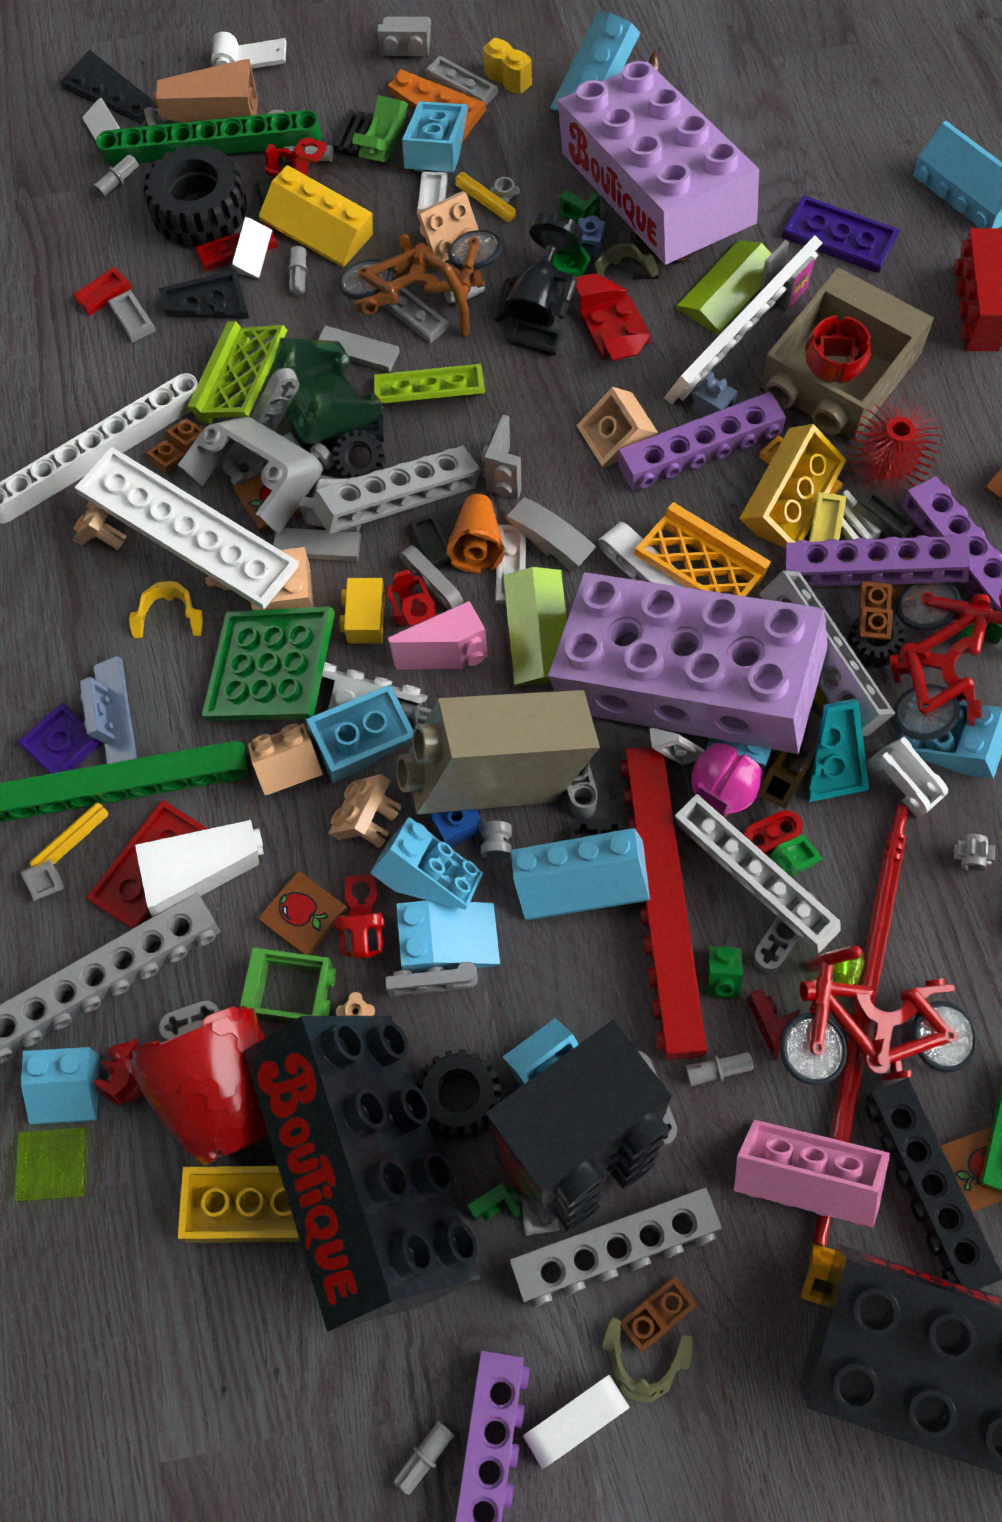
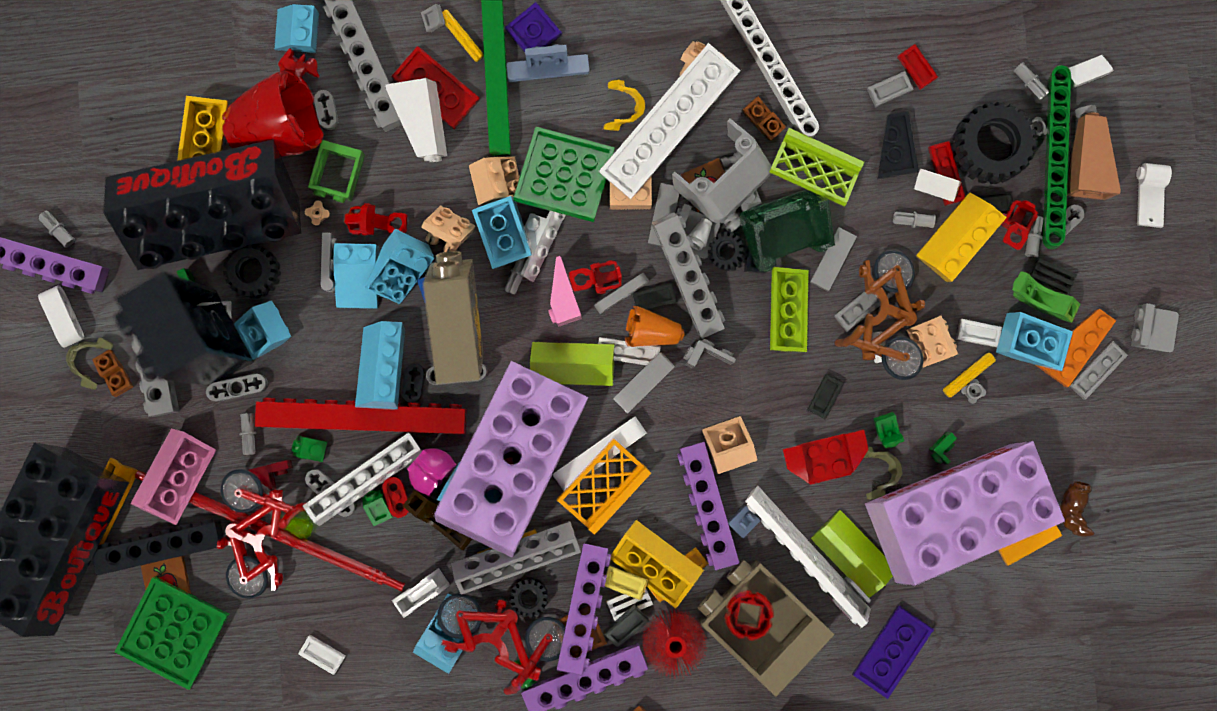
camera: 90 degrees right, 20 degrees up
clear neon green tile [15,1127,88,1202] -> none
black wing [61,50,155,124] -> none
light grey beam [251,368,299,431] -> none
dark orange tile [258,870,348,955] -> none
yellow brick [340,578,385,644] -> none
light grey wheel [481,821,512,861] -> none
yellow brick [483,38,532,95] -> none
black piece [492,212,584,327] -> none
medium azure slope [550,11,640,113] -> none
medium blue brick [578,215,605,260] -> none
white slope [650,728,705,766] -> none
teal wing [806,699,869,802] -> none
dark orange slope [859,581,893,640] -> none
light grey gear [954,834,995,872] -> none

